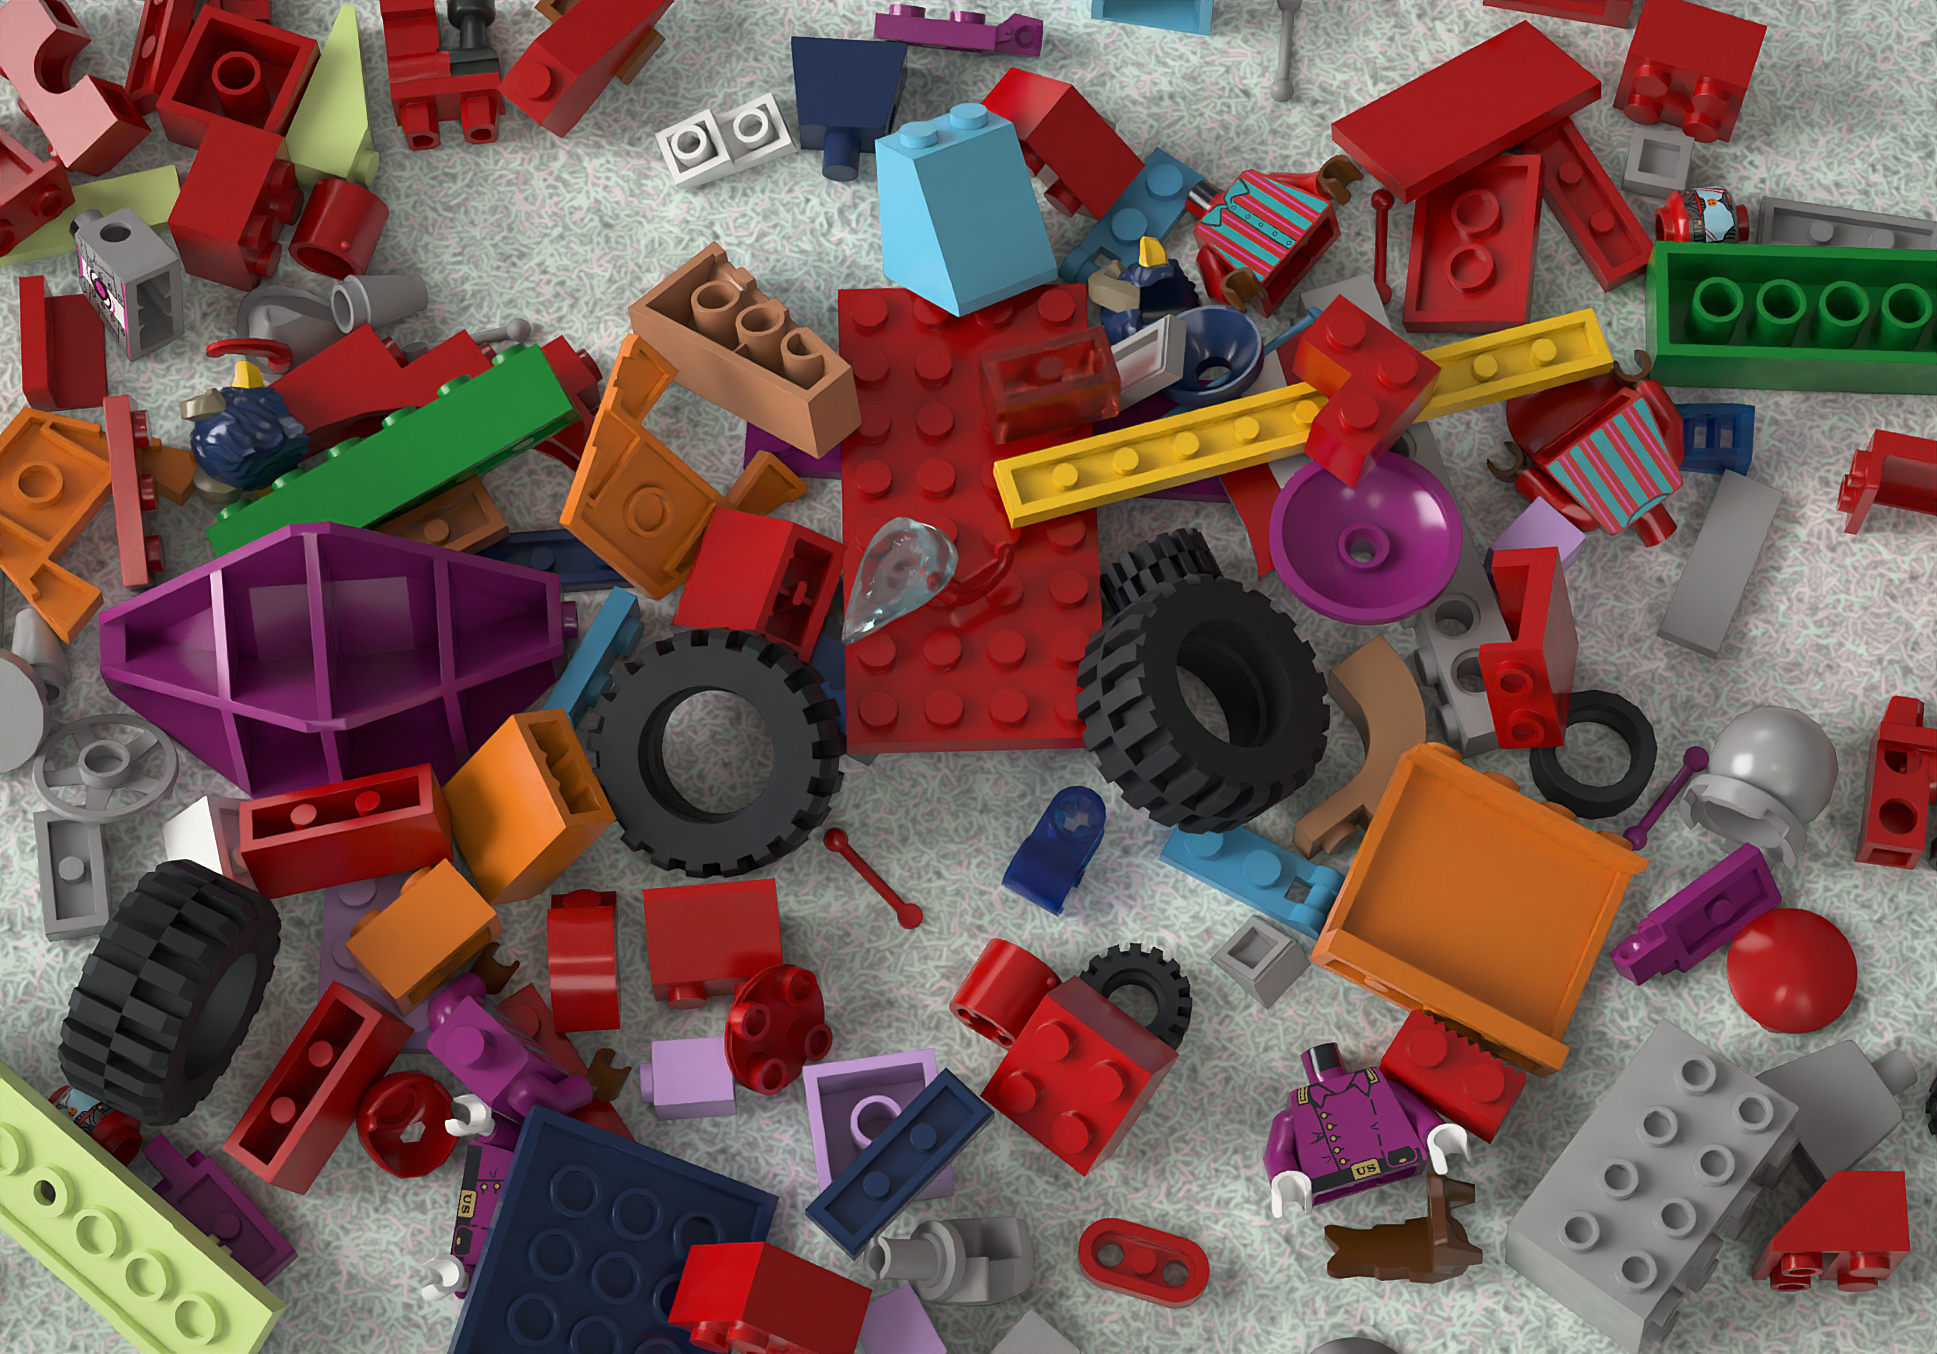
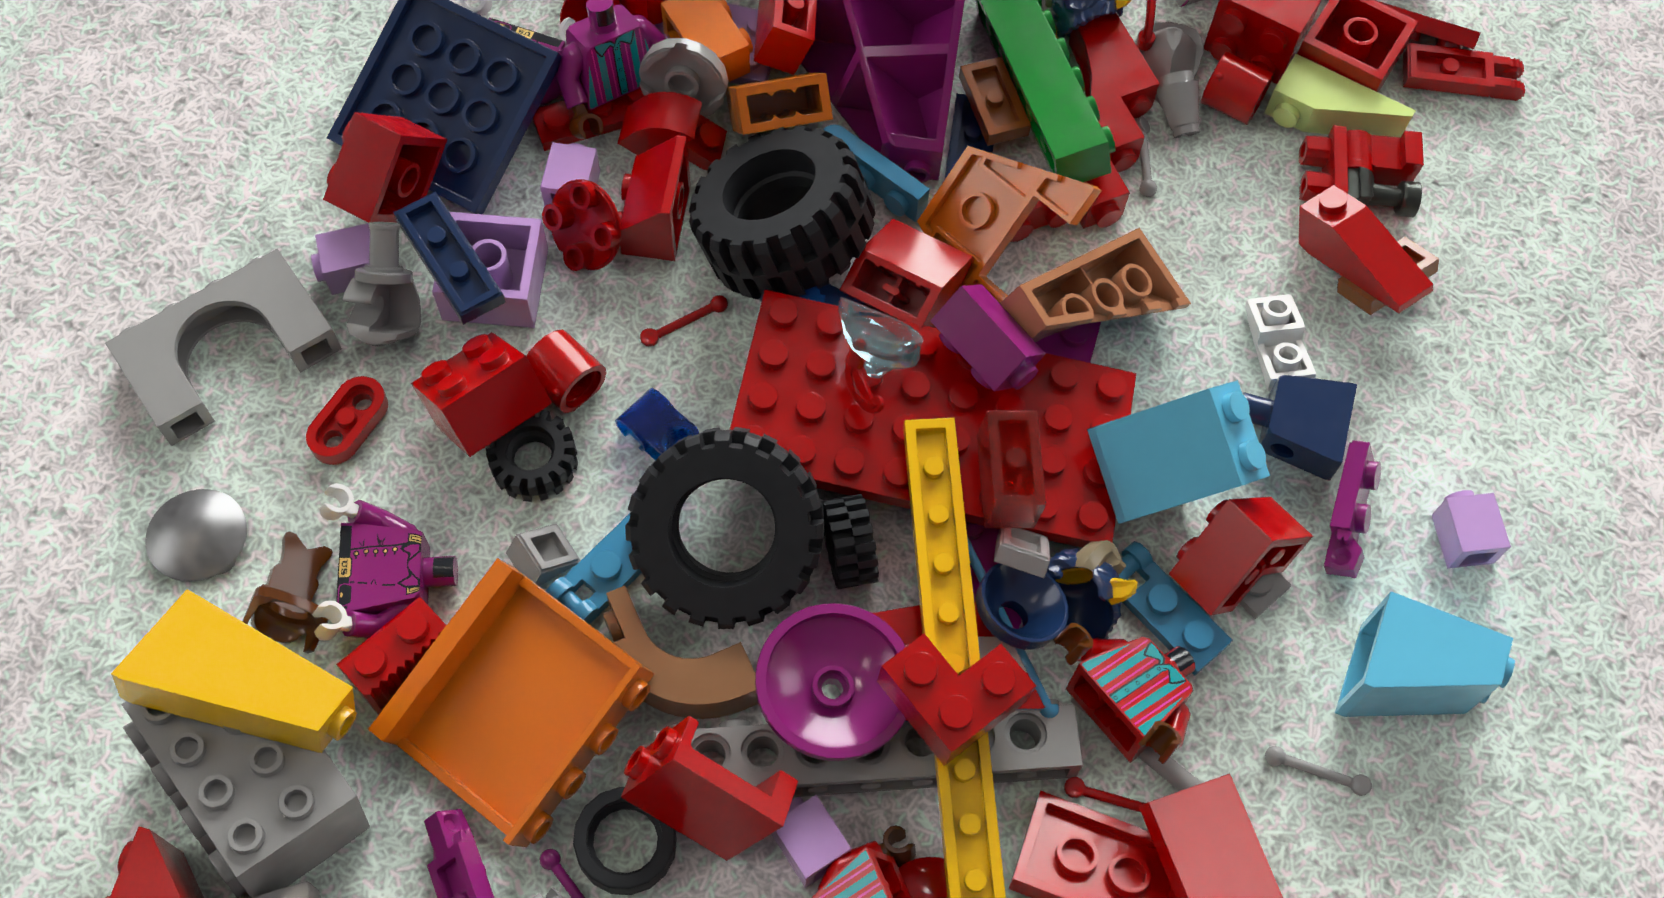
camera: 100 degrees right, 5 degrees down
none -> yellow slope [111,589,357,753]
none -> light grey tile [639,38,729,117]
none -> magenta brick [930,284,1046,391]

